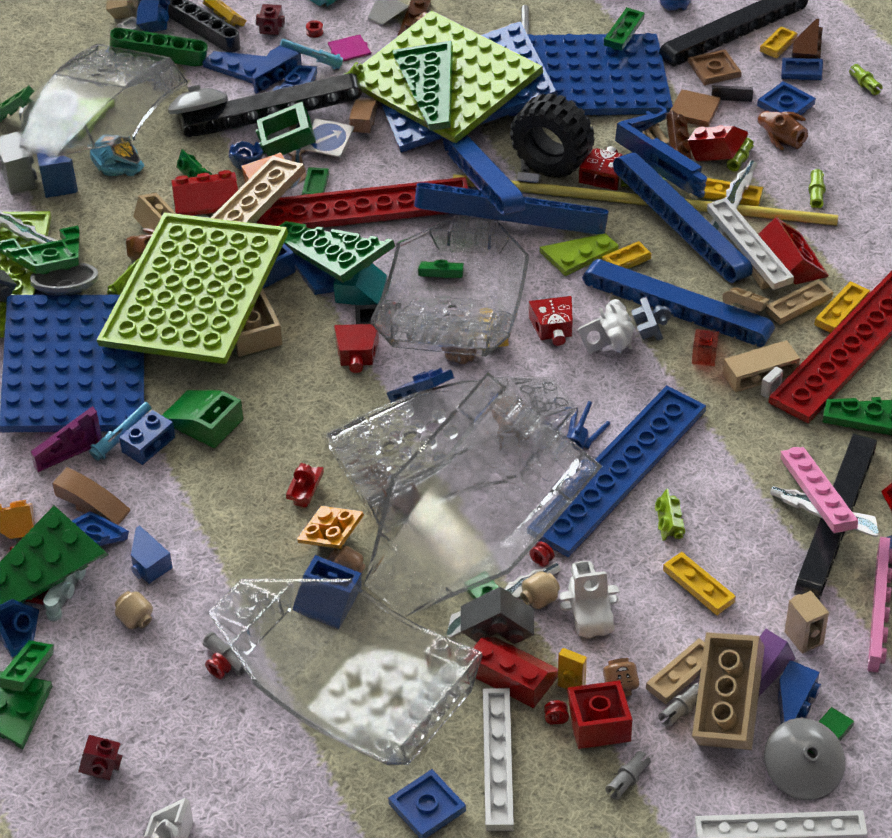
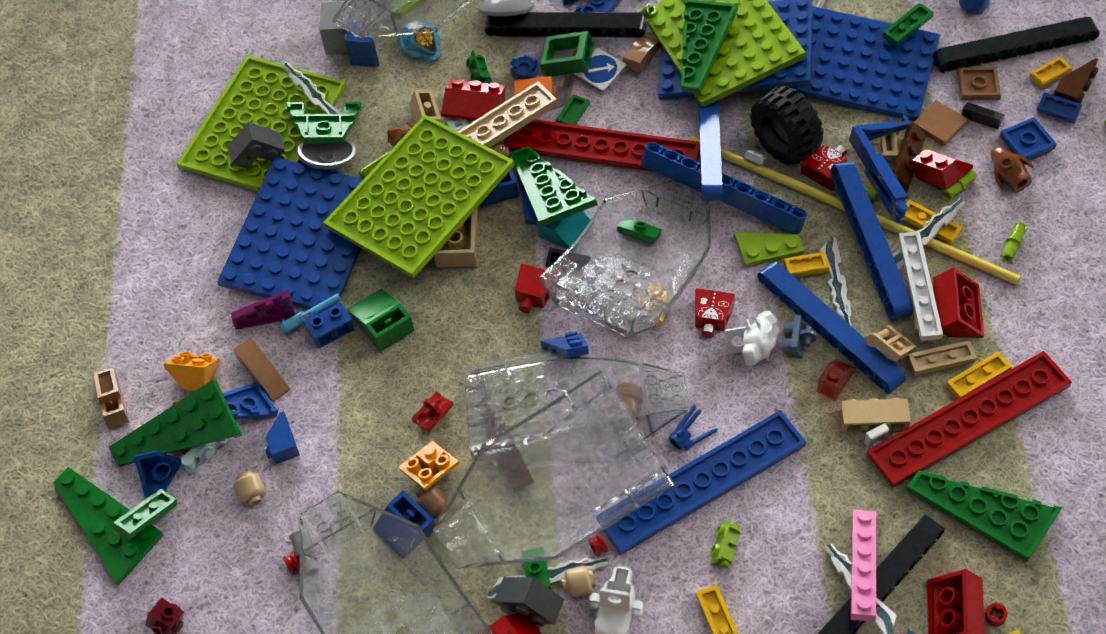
camera: 25 degrees right, 10 degrees up
none -> white sword [820,237,852,327]

